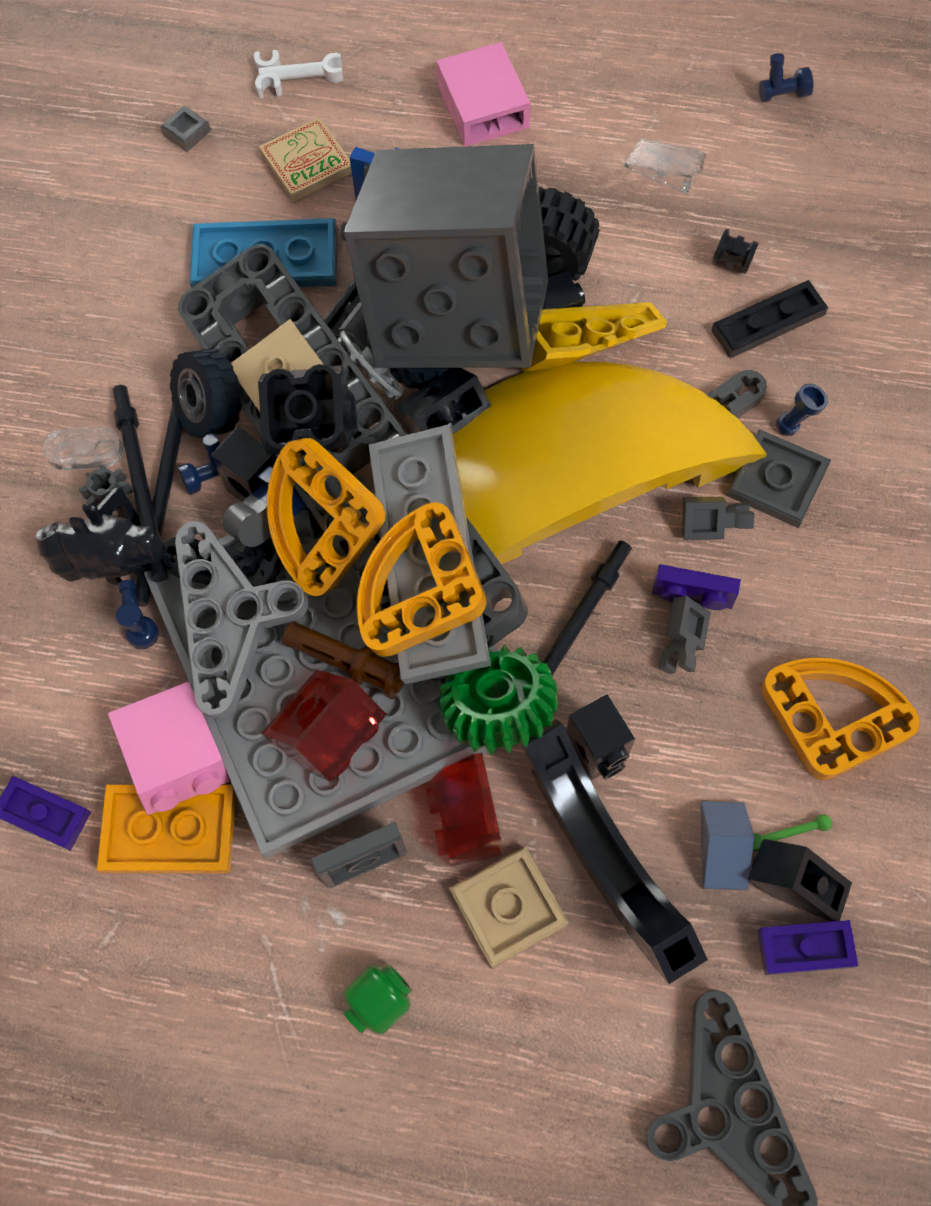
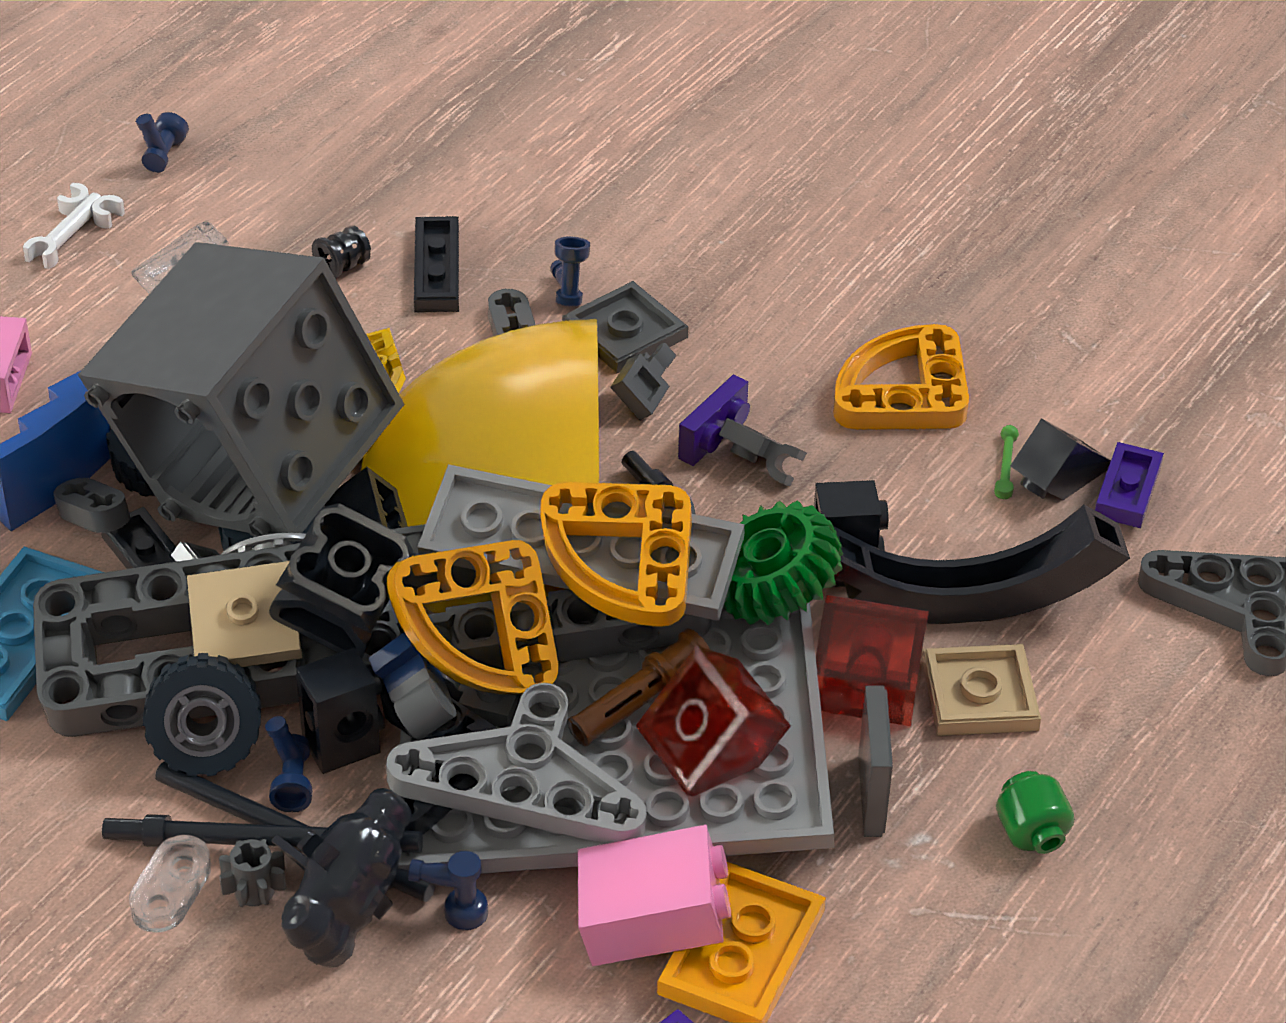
camera: 70 degrees left, 25 degrees down
sand blue slope [700,801,754,890] -> none
none -> white bar [23,183,125,269]

